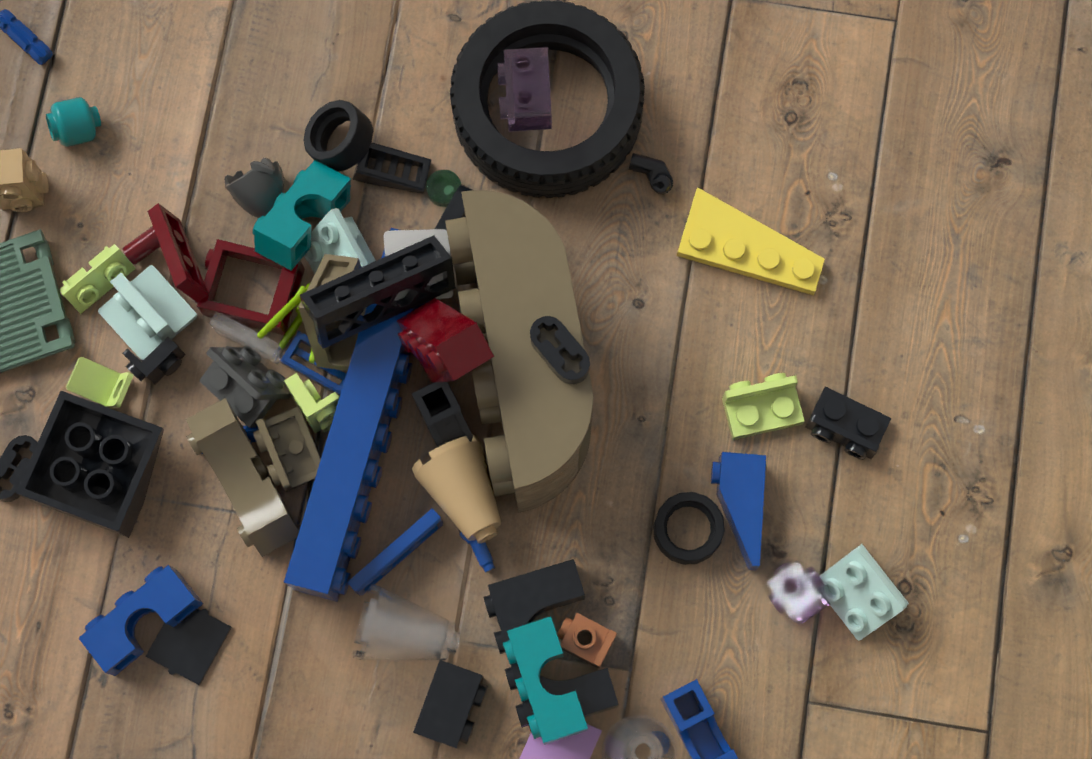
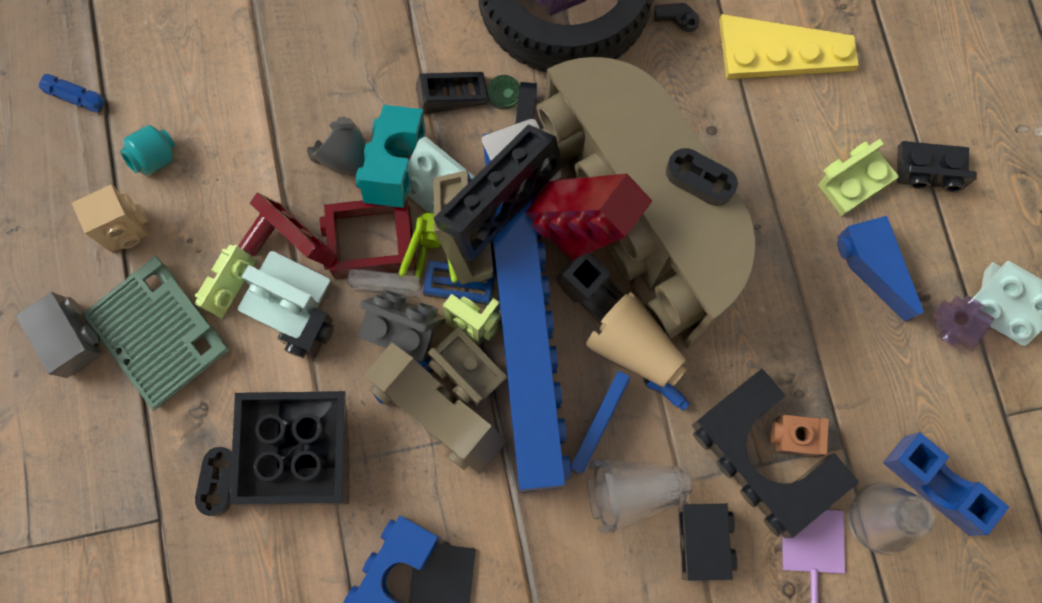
camera: 25 degrees left, 0 degrees up
yellowish green bracket [66,357,134,409] -> none
black tyre [303,100,373,171] -> none
teal arch [503,616,588,745] -> none
black tyre [653,492,725,565] -> none

